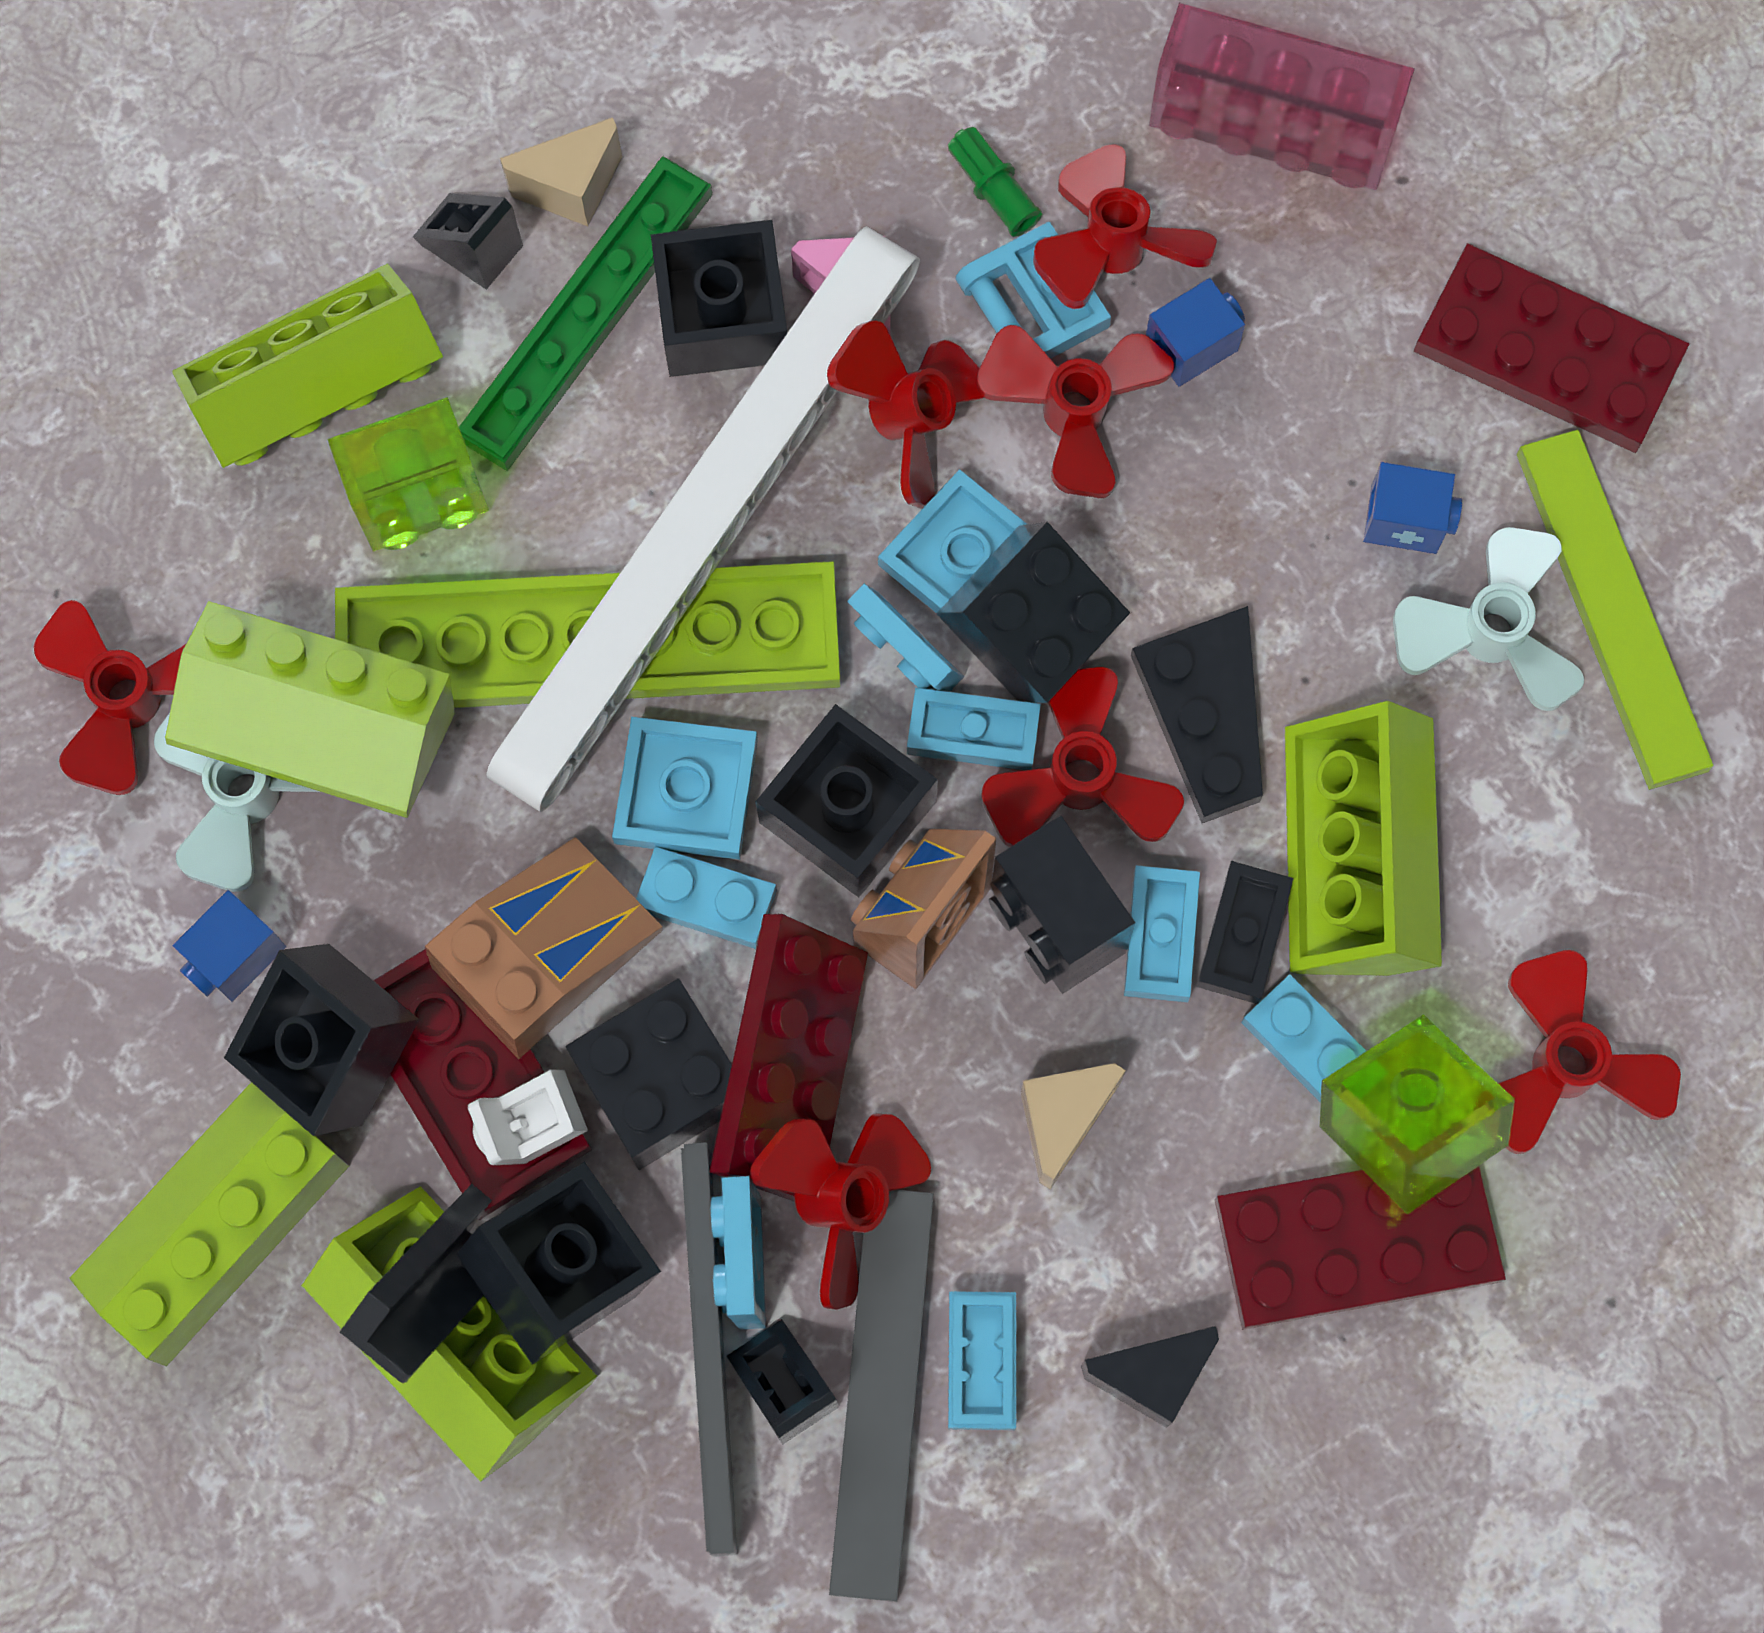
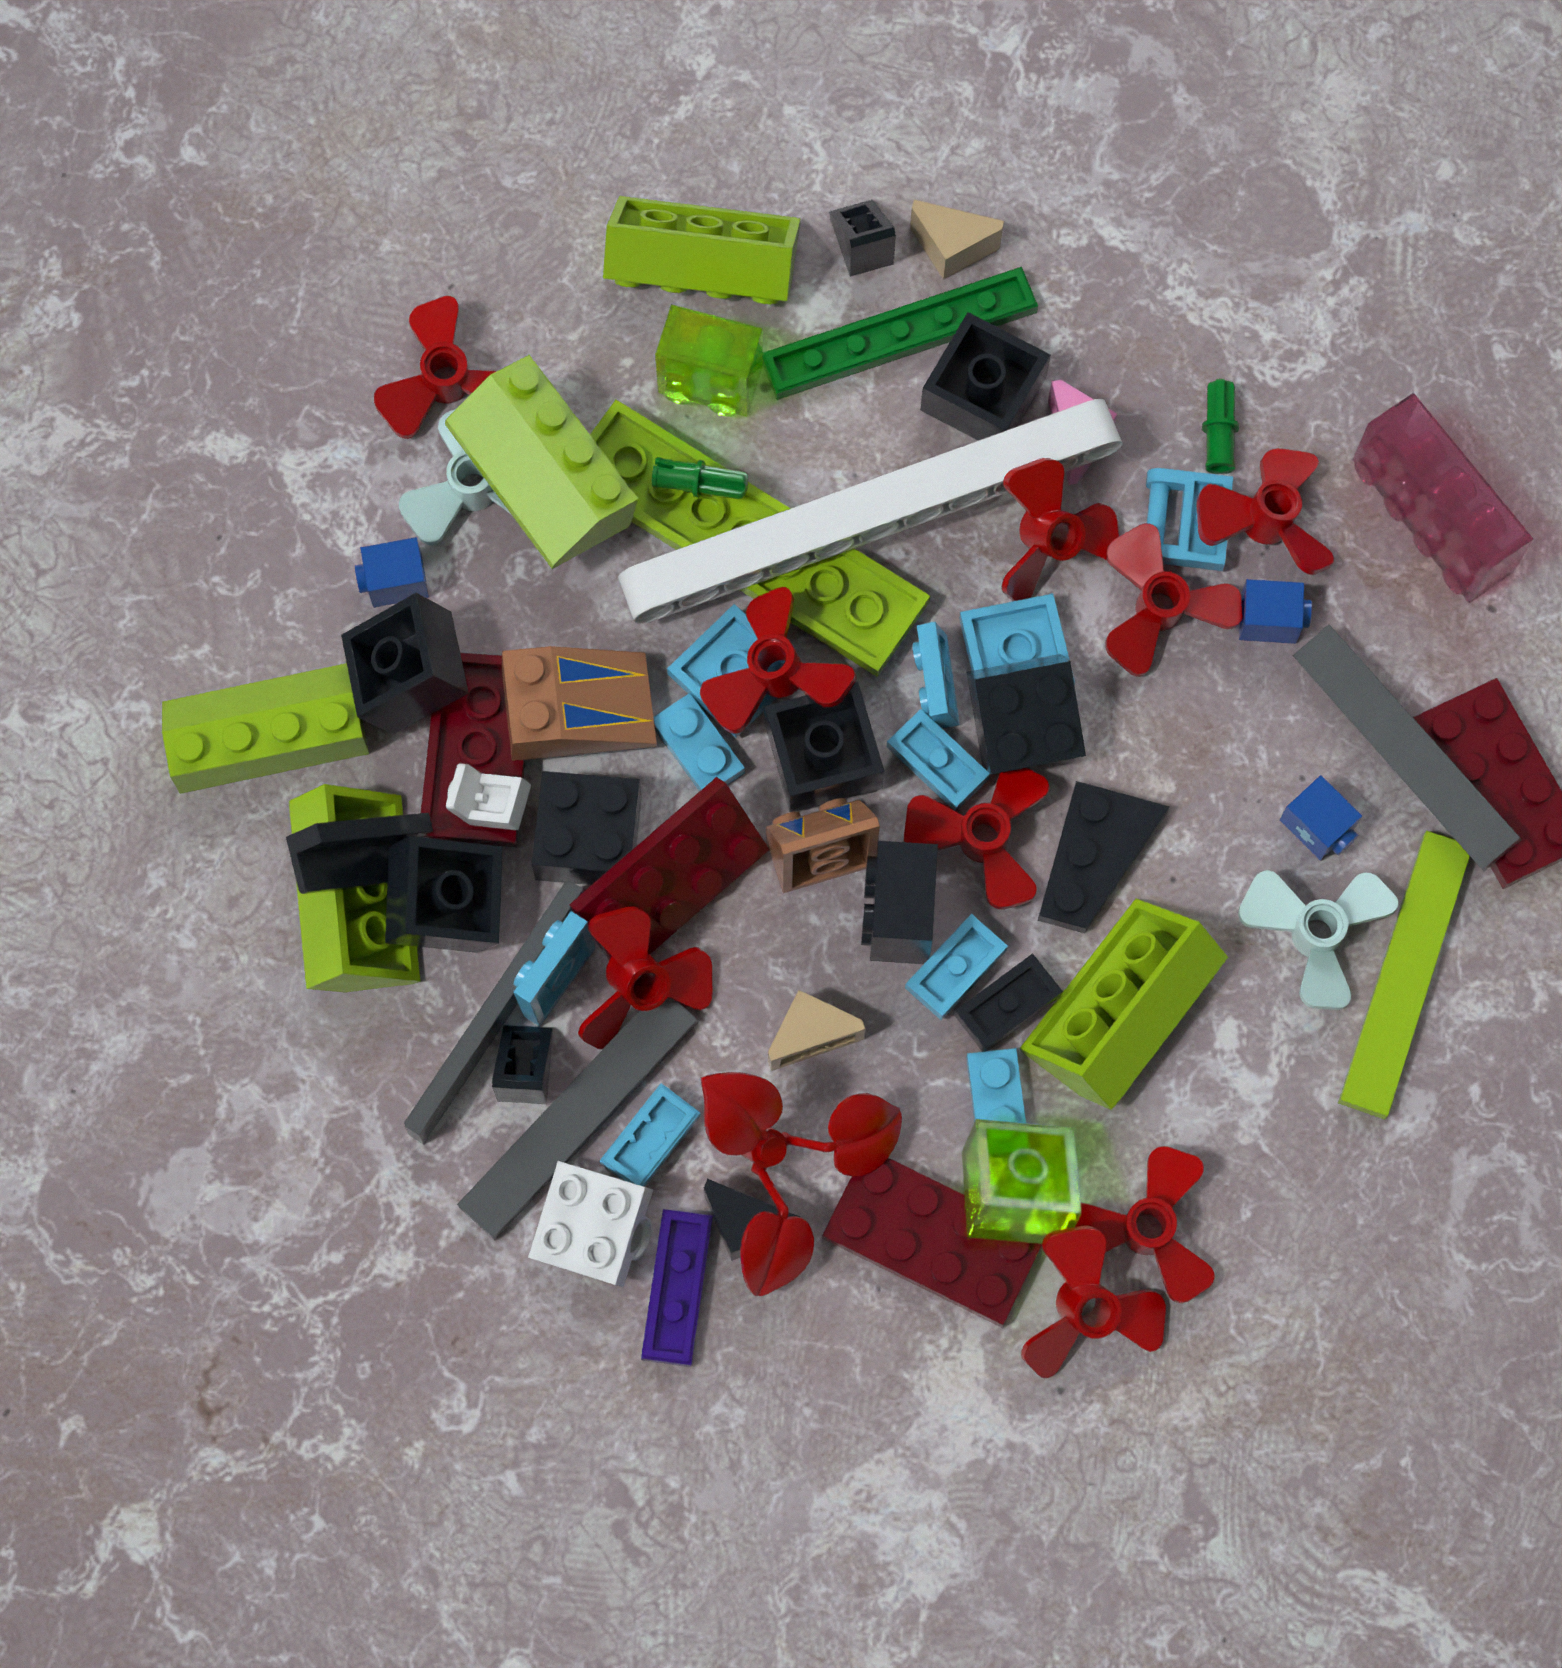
camera: 35 degrees right, 0 degrees up
none -> white plate [528,1161,653,1287]
none -> dark purple tile [641,1209,713,1367]
none -> green axle [651,457,748,499]
none -> red piece [700,587,857,734]
none -> red plant [701,1072,902,1296]
none -> red piece [1021,1226,1166,1378]
none -> dark grey tile [1293,624,1521,871]

